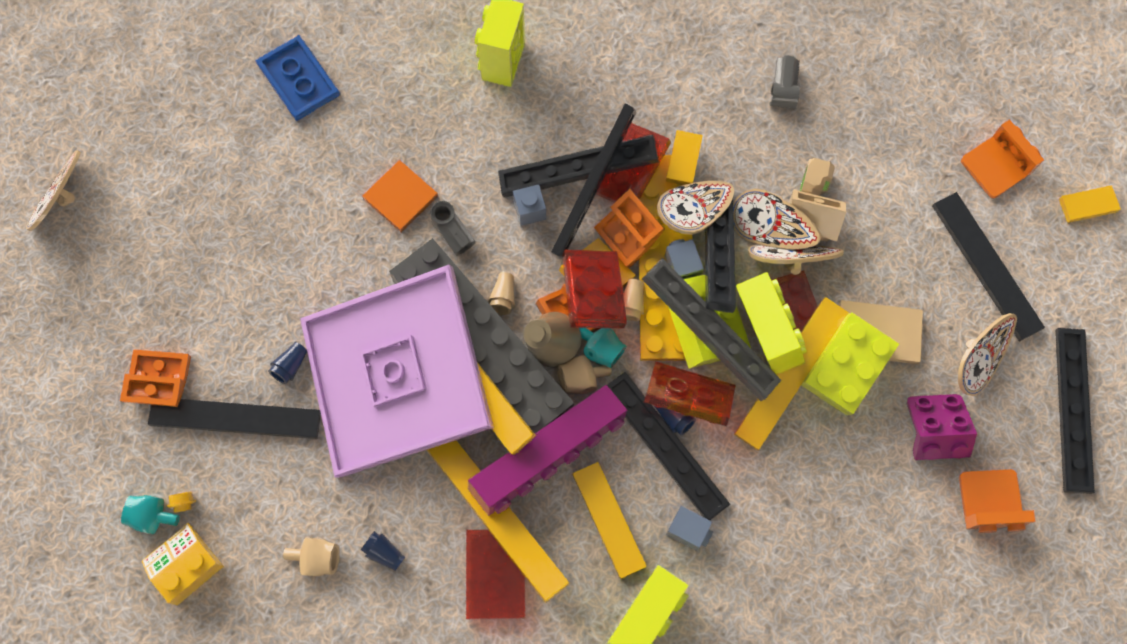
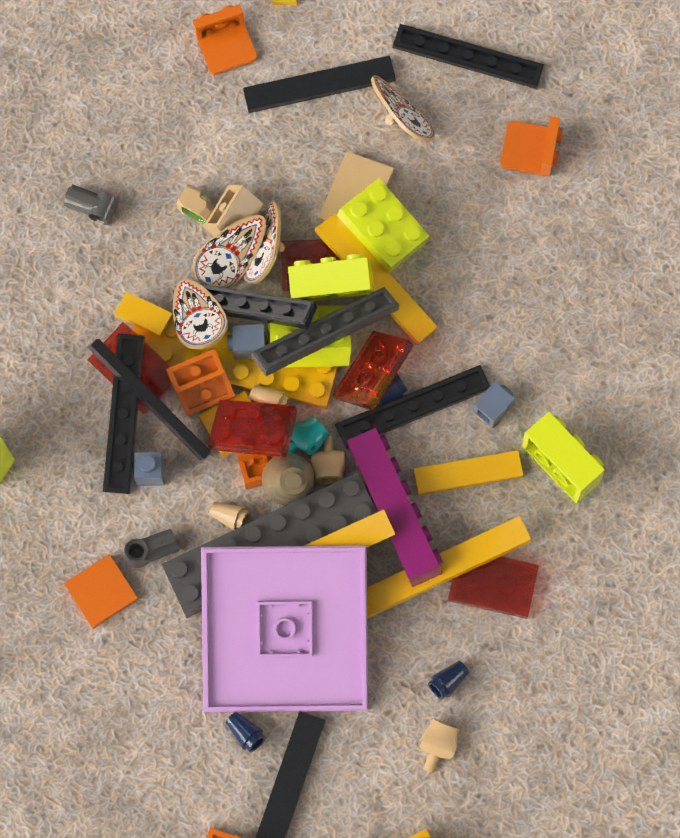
camera: 70 degrees left, 0 degrees up
magenta bracket [906,394,977,460] -> none

